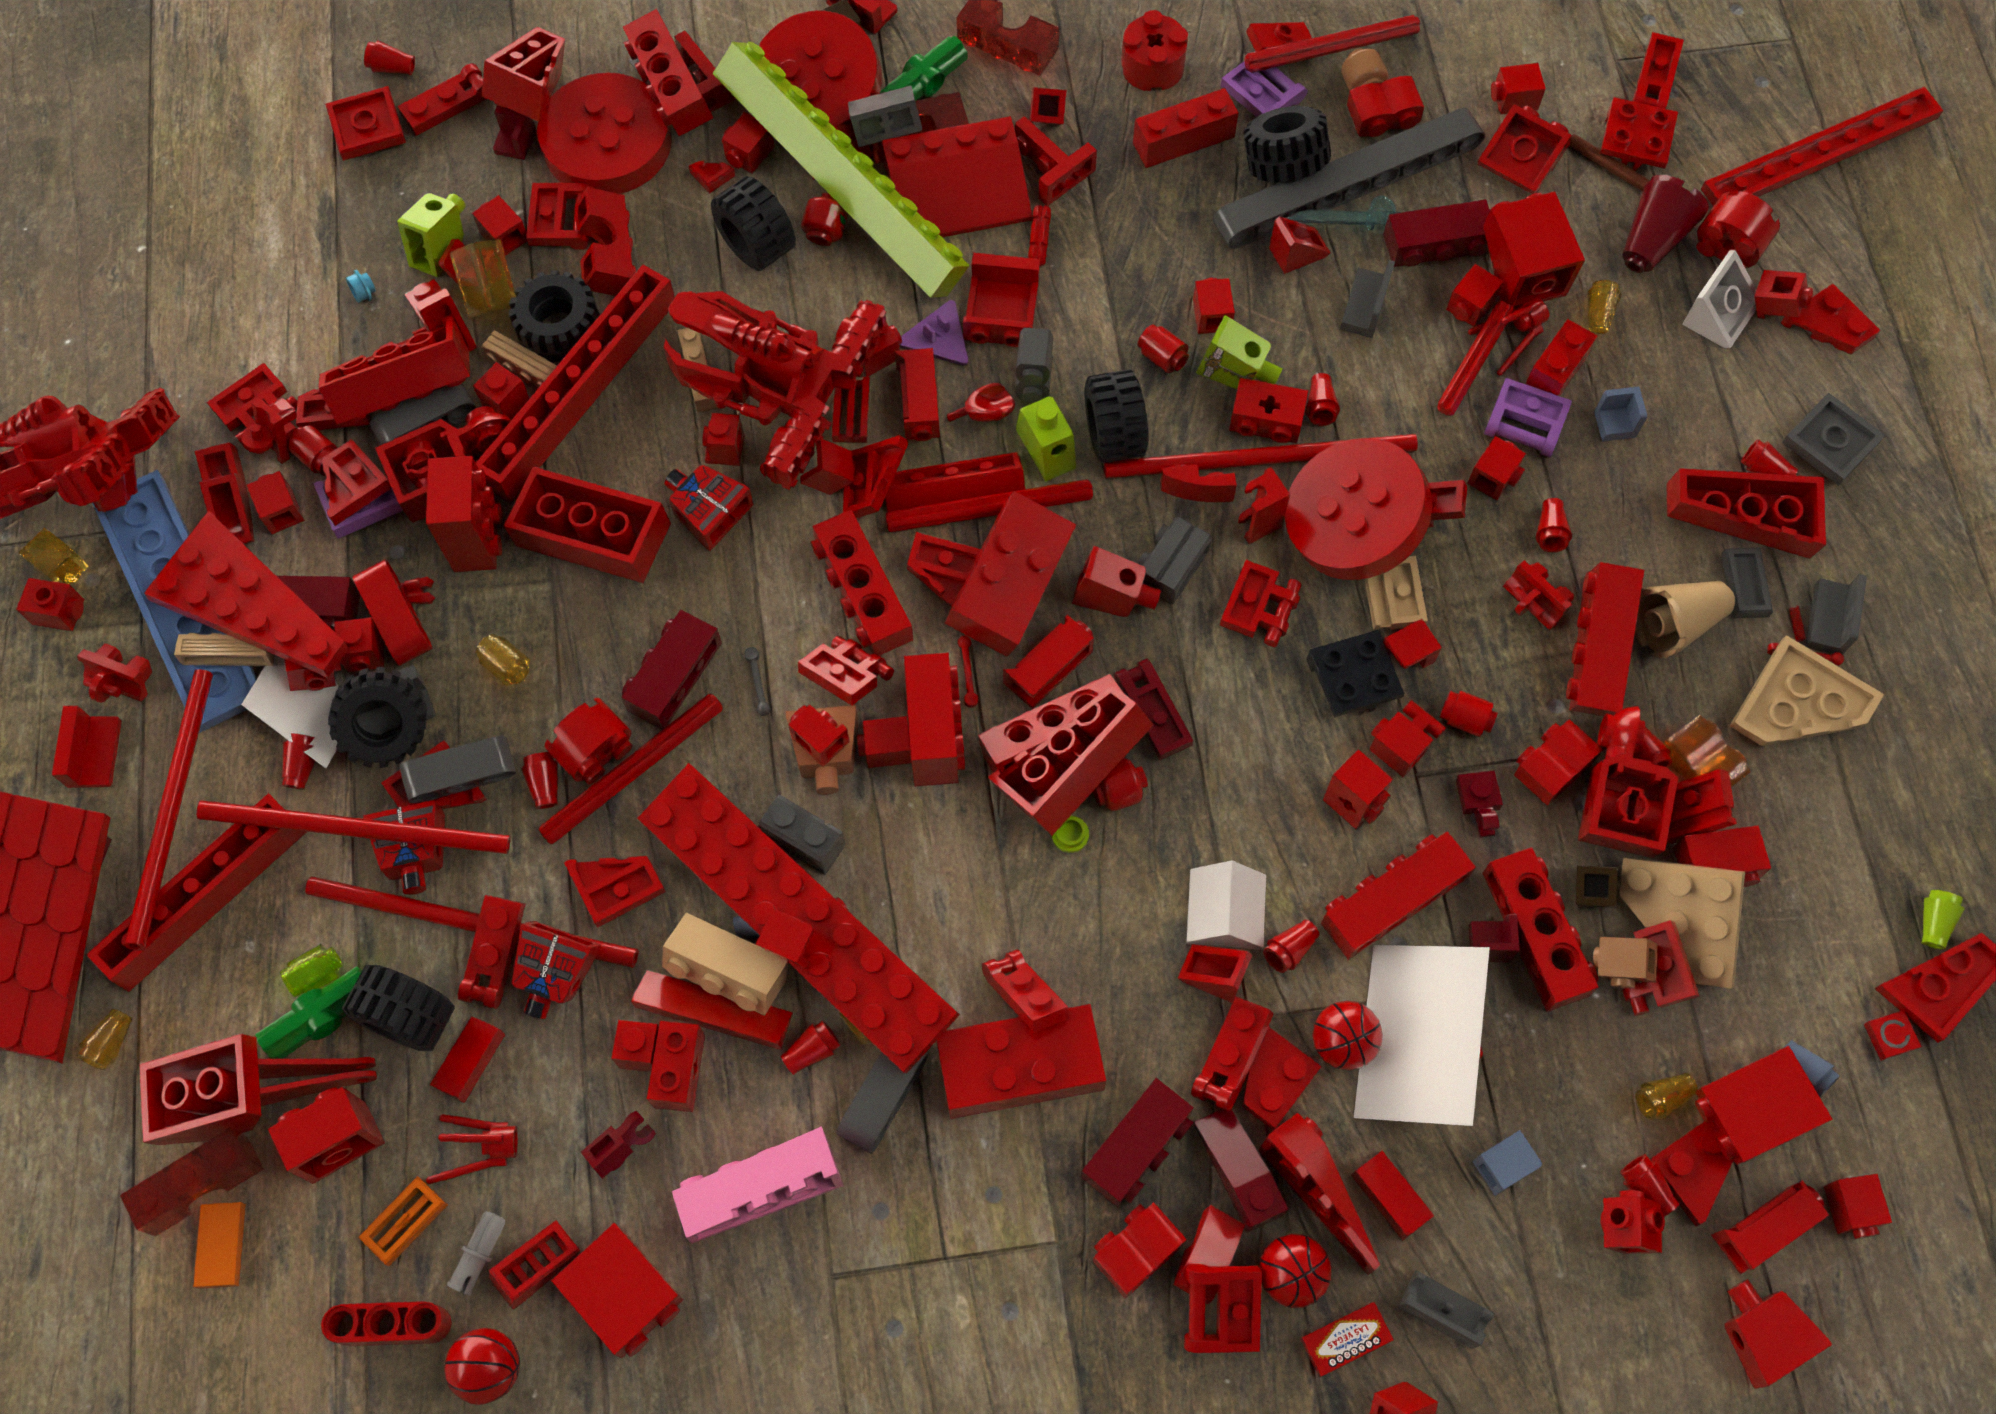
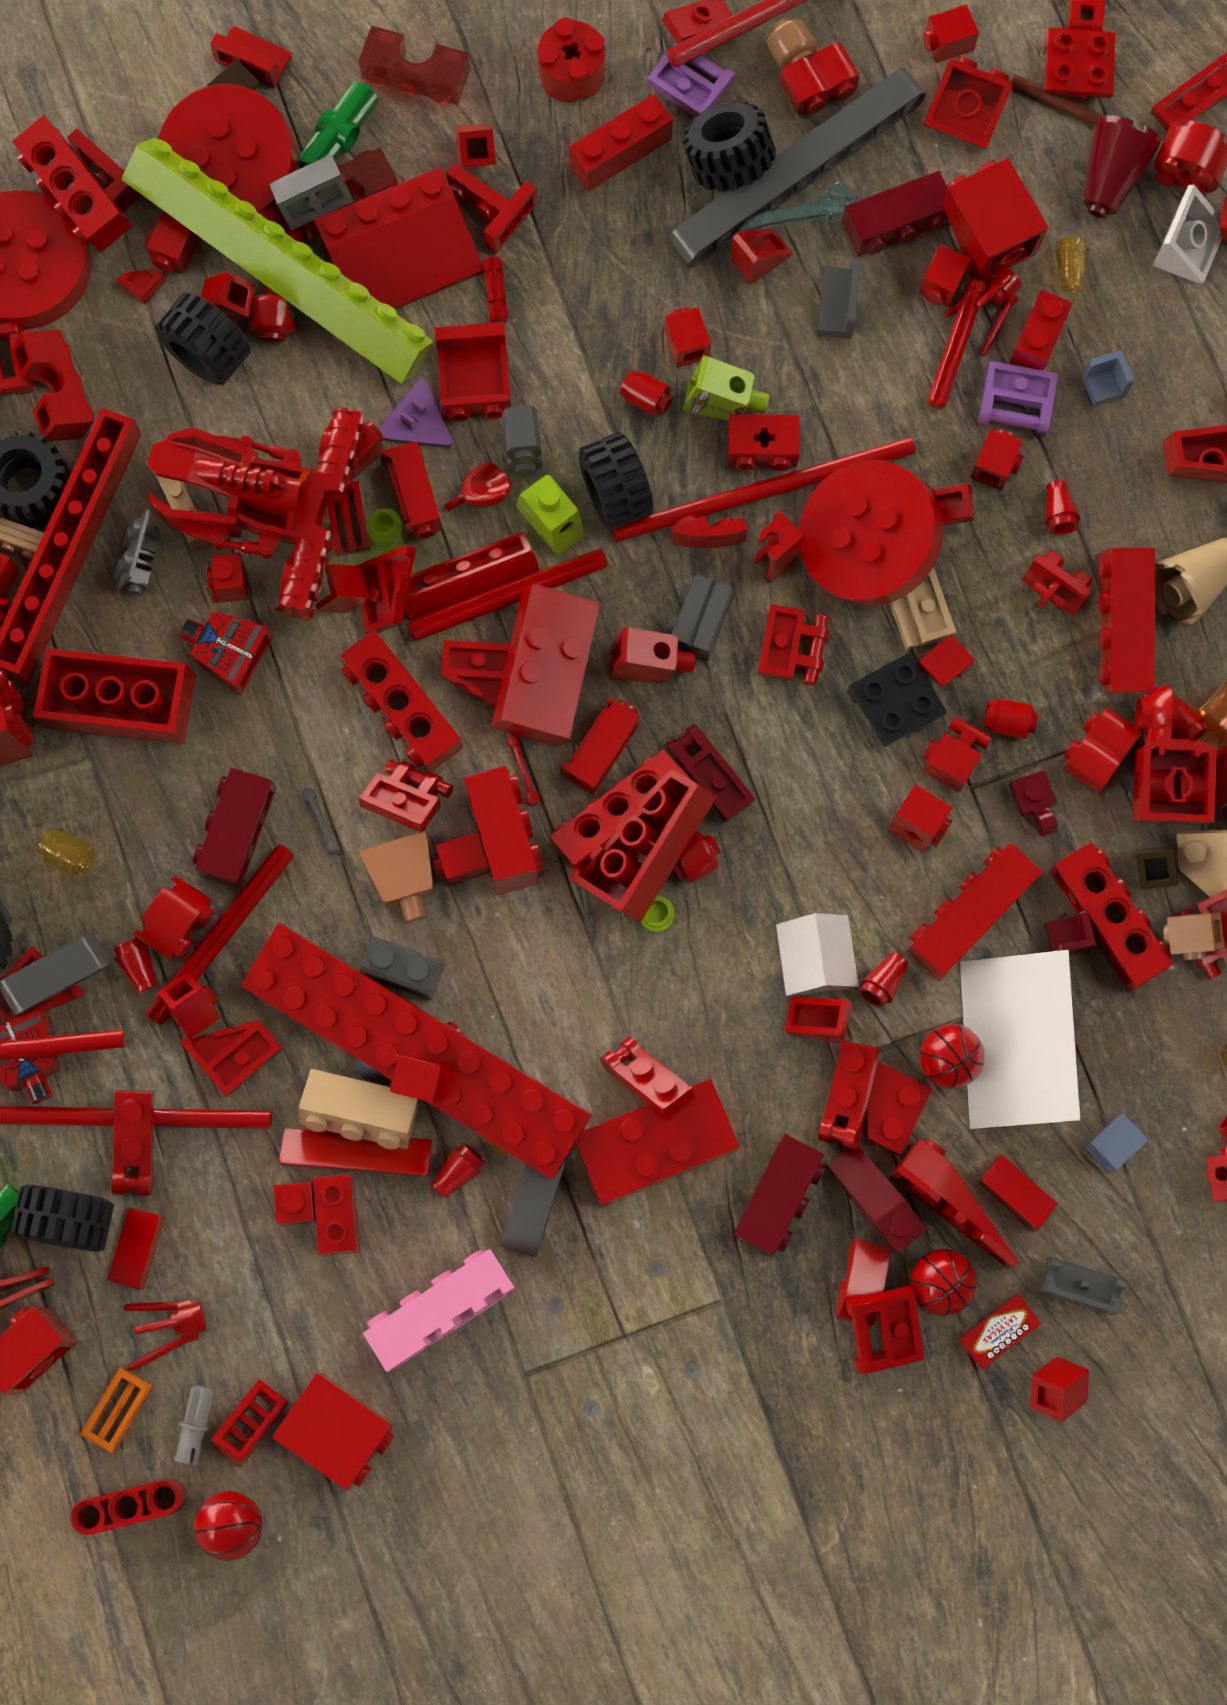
camera: 15 degrees left, 10 degrees up
red torso [512,921,601,1019] -> none
dark red plate [580,1111,656,1179] -> none
red brick [788,705,850,767] -> none
red brick [1093,1202,1187,1299] -> none
red cone [1305,373,1340,426] -> none
none -> dark grey hinge [112,509,161,596]
none -> red brick [157,971,221,1039]
none -> red brick [201,272,256,322]
none -> clear neon green brick [366,508,404,553]

